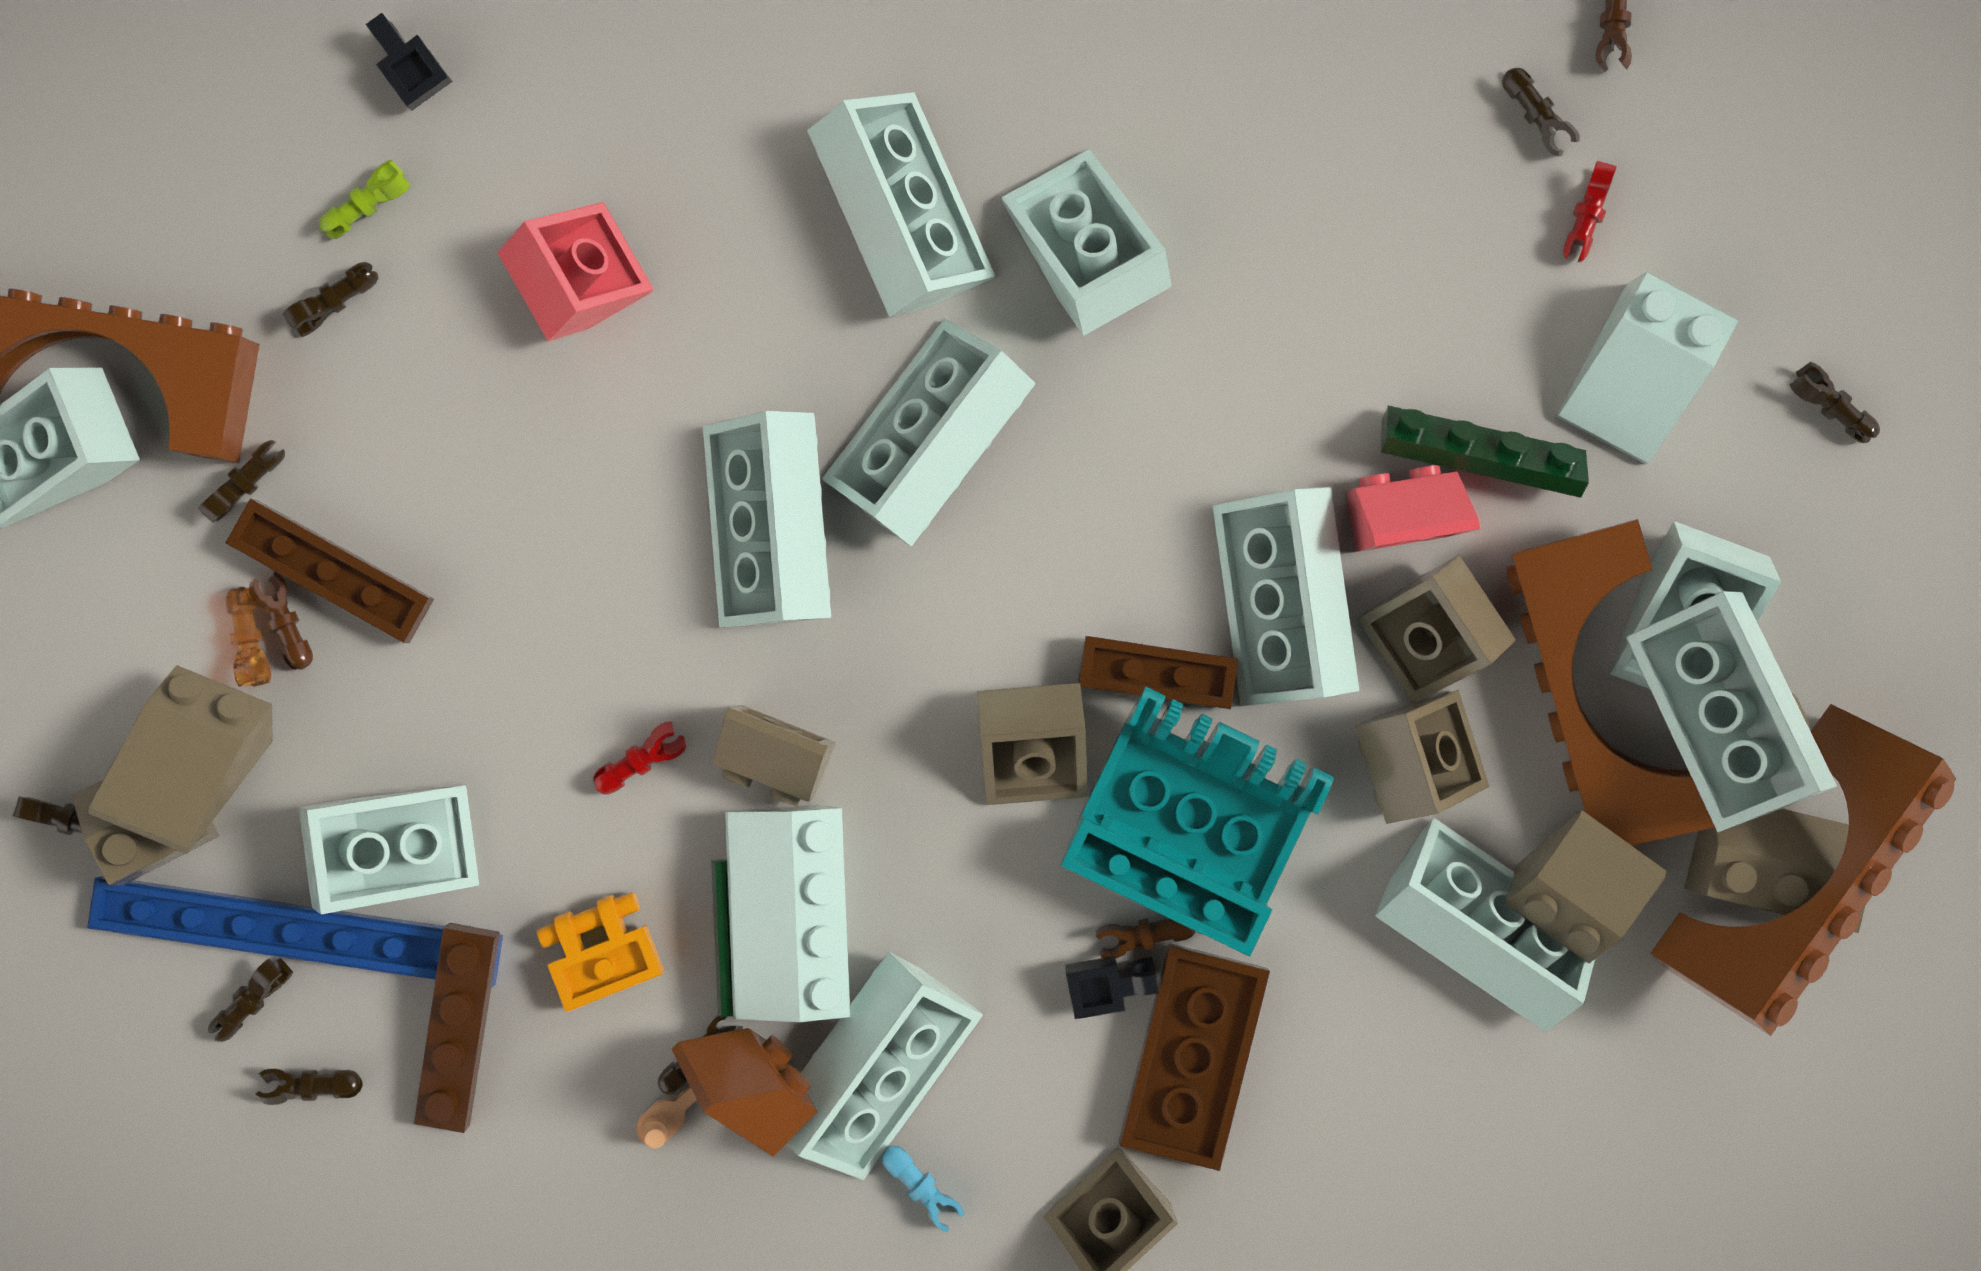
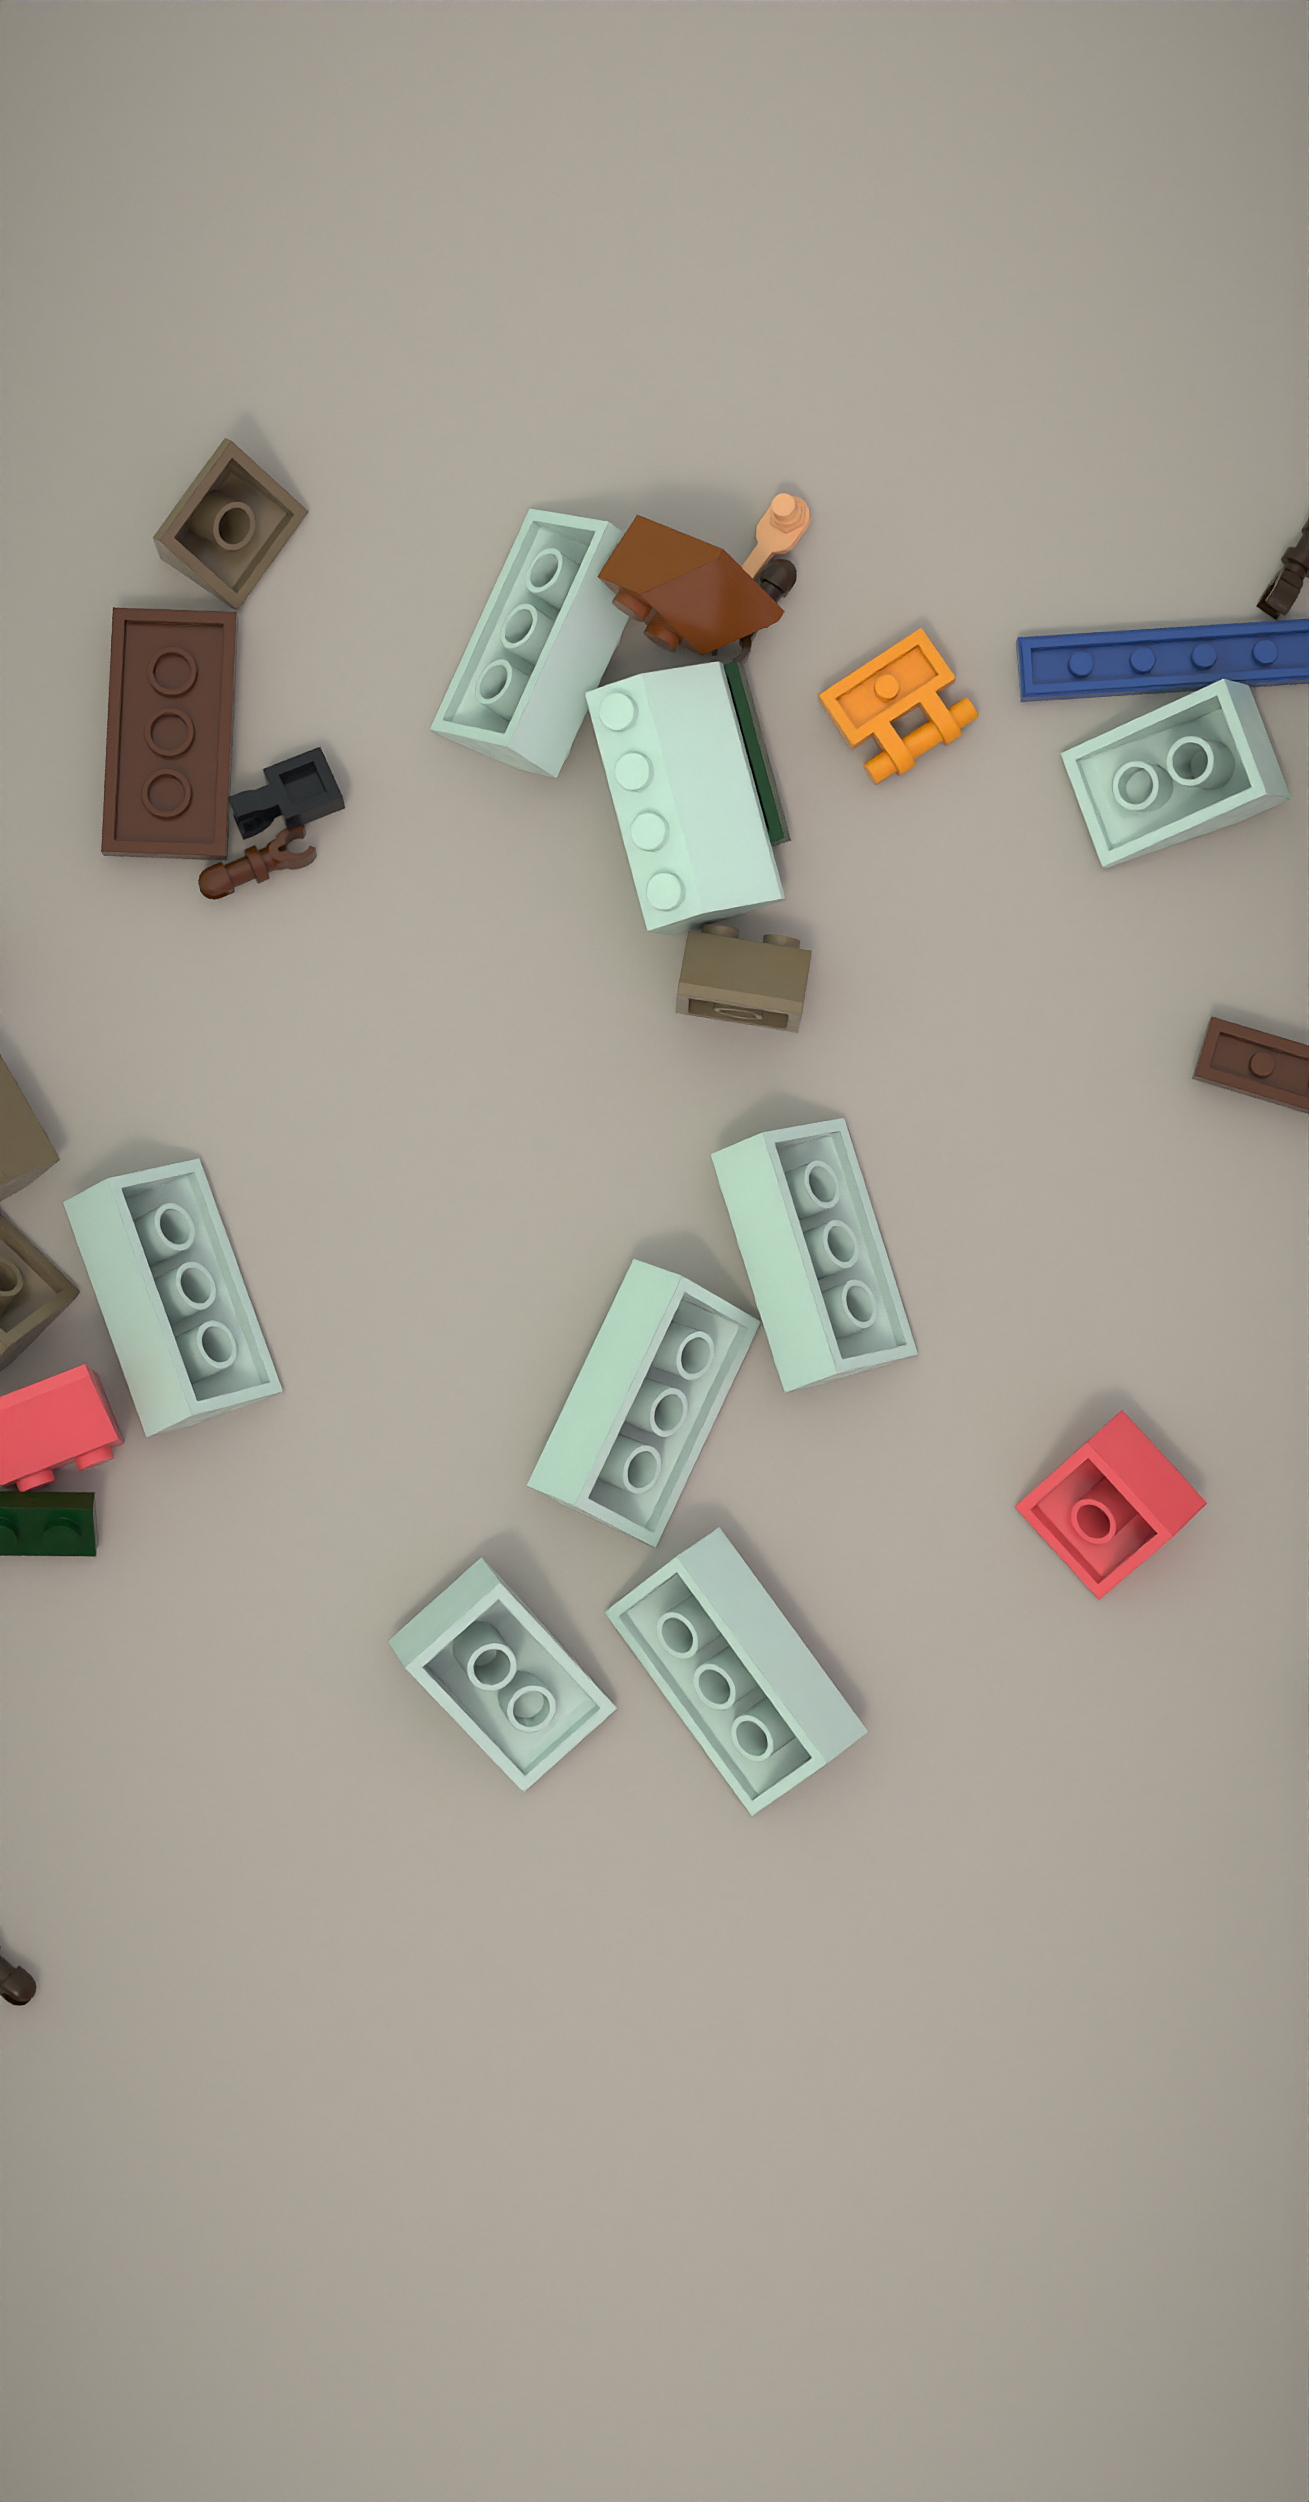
camera: 165 degrees right, 5 degrees down
dark brown piece [255,1069,363,1105] -> none
reddish brown plate [414,922,500,1133] -> none
red piece [593,721,687,795] -> none
medium azure piece [882,1145,964,1232] -> none
dark tan slope [977,683,1088,805] -> none
teal slope [1060,686,1334,957] -> none
reddish brown plate [1078,636,1238,709] -> none

